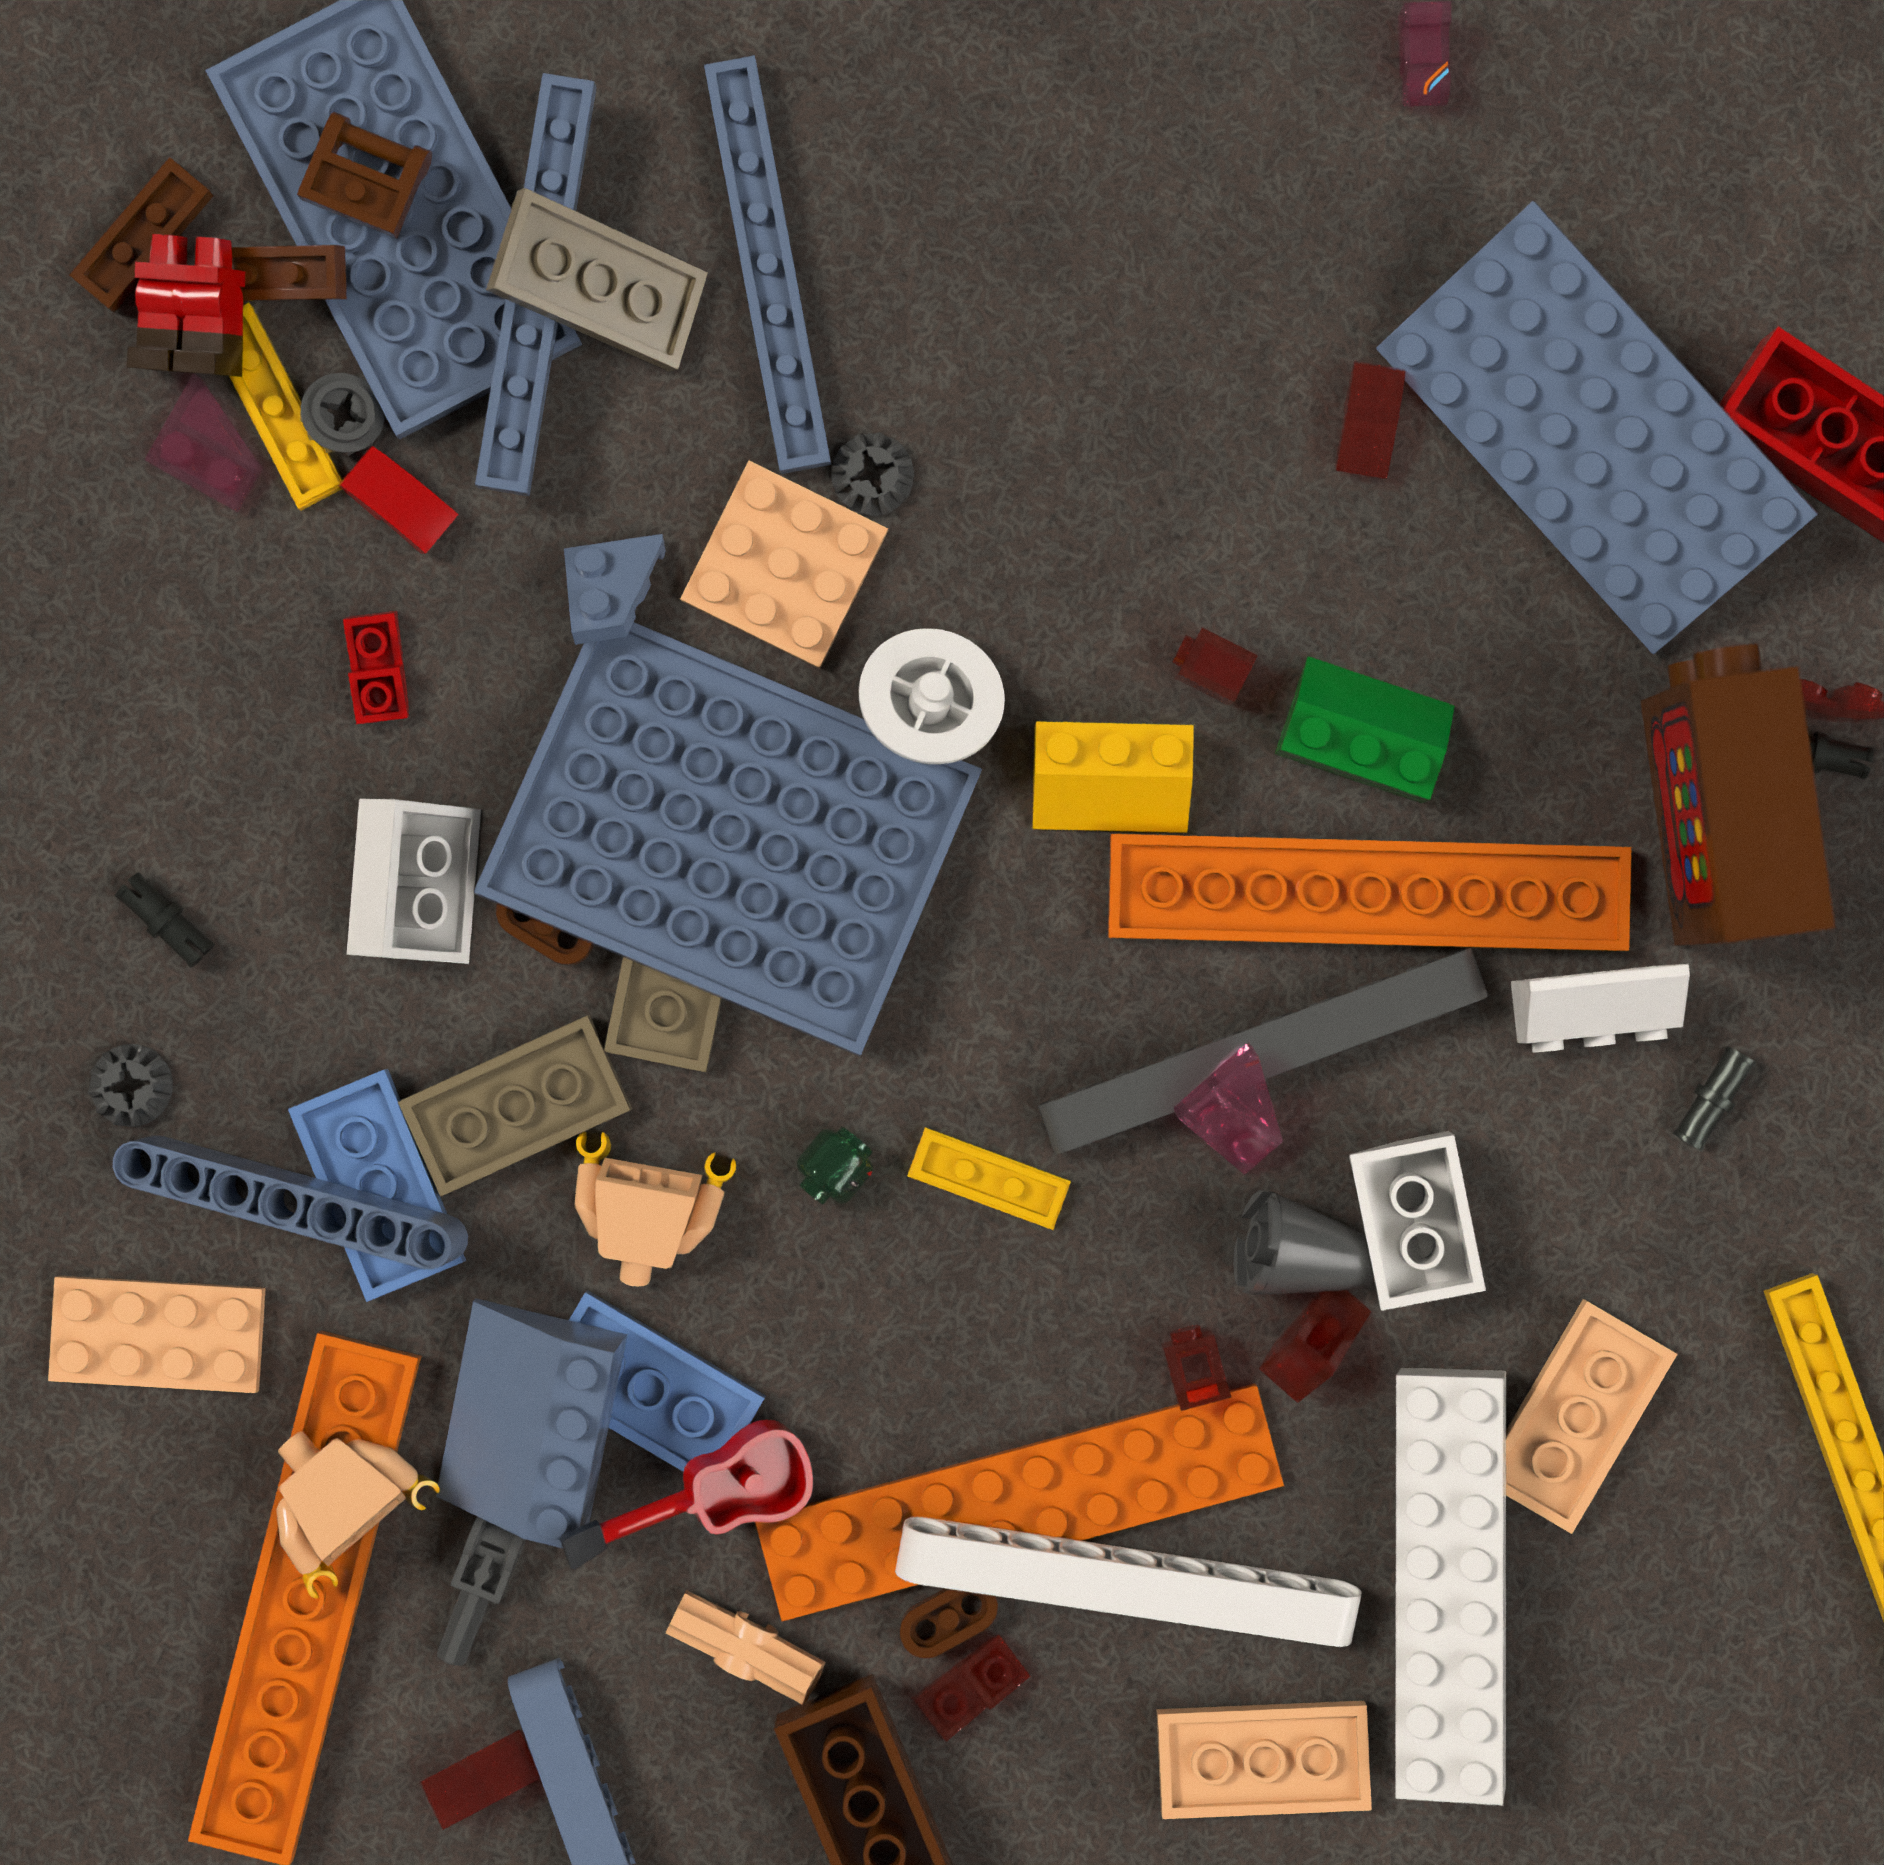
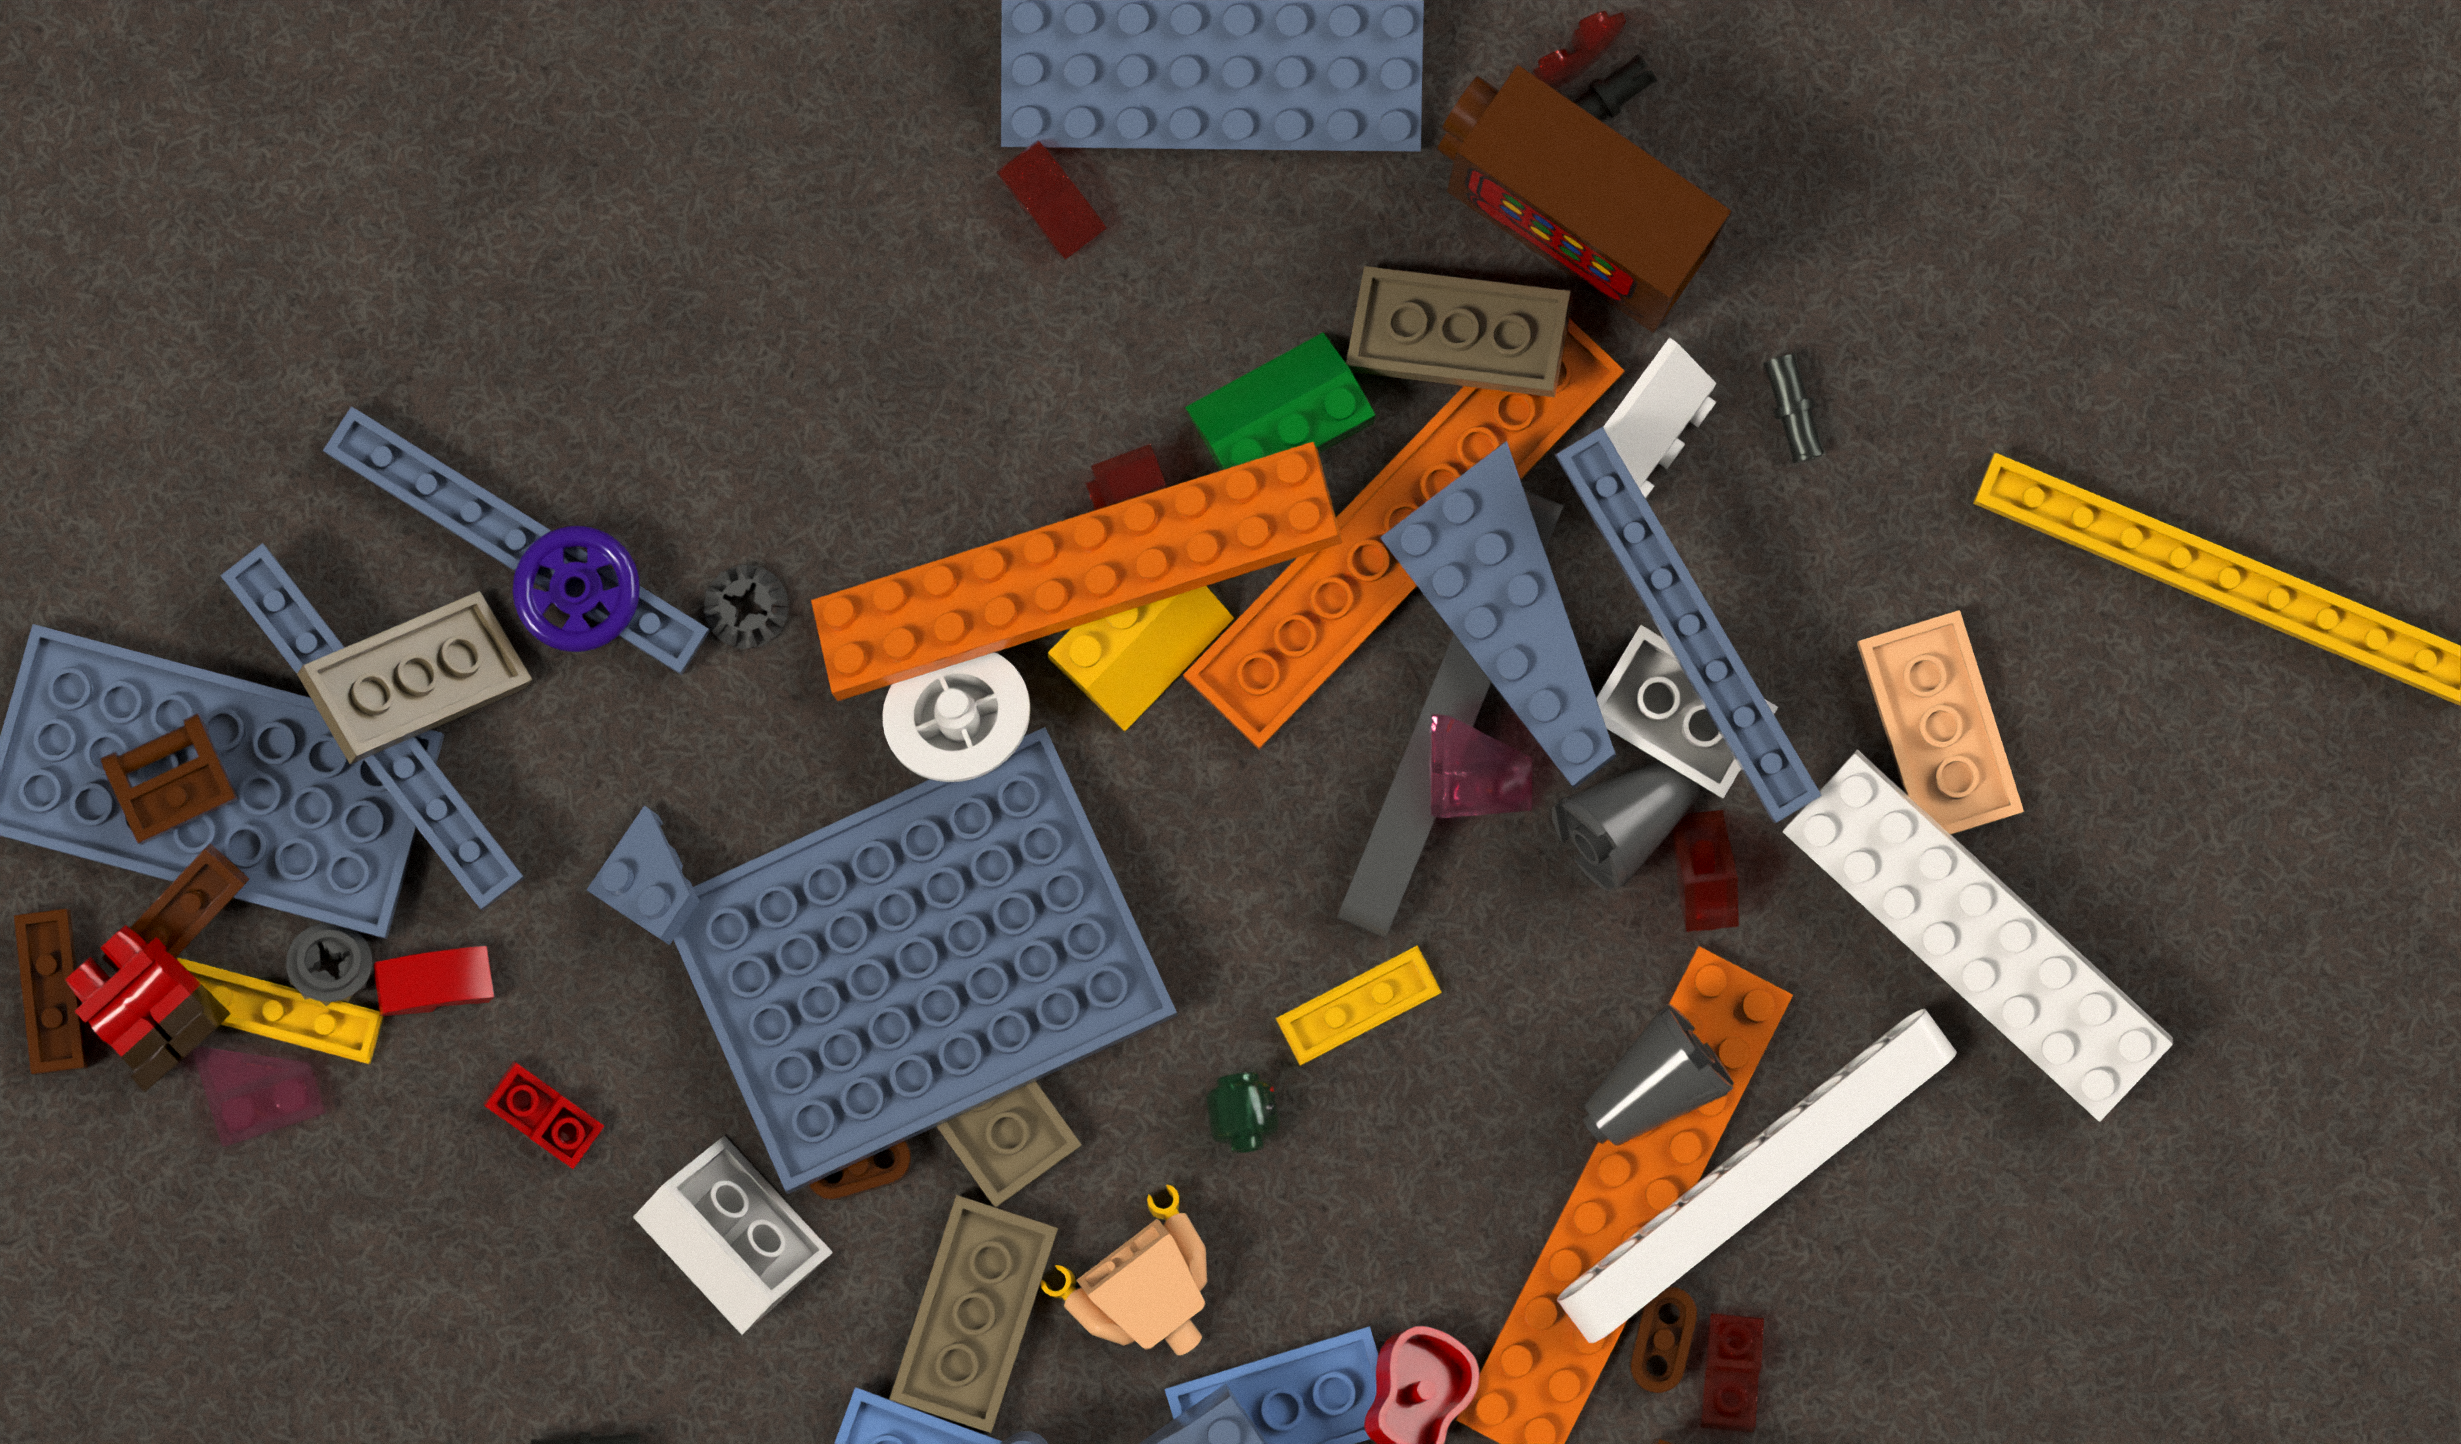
camera: 55 degrees left, 5 degrees down
light nougat plate [680,461,888,669] -> none
light nougat plate [1157,1701,1372,1819] -> none
clear red window [1161,1325,1232,1411] -> none
none -> dark purple plate [513,526,640,652]
none -> orange plate [811,442,1342,701]
none -> dark tan plate [1346,266,1573,397]
none -> sand blue wing [1380,441,1616,789]
none -> sand blue plate [1555,426,1822,823]
none -> dark grey cone [1583,1004,1734,1146]

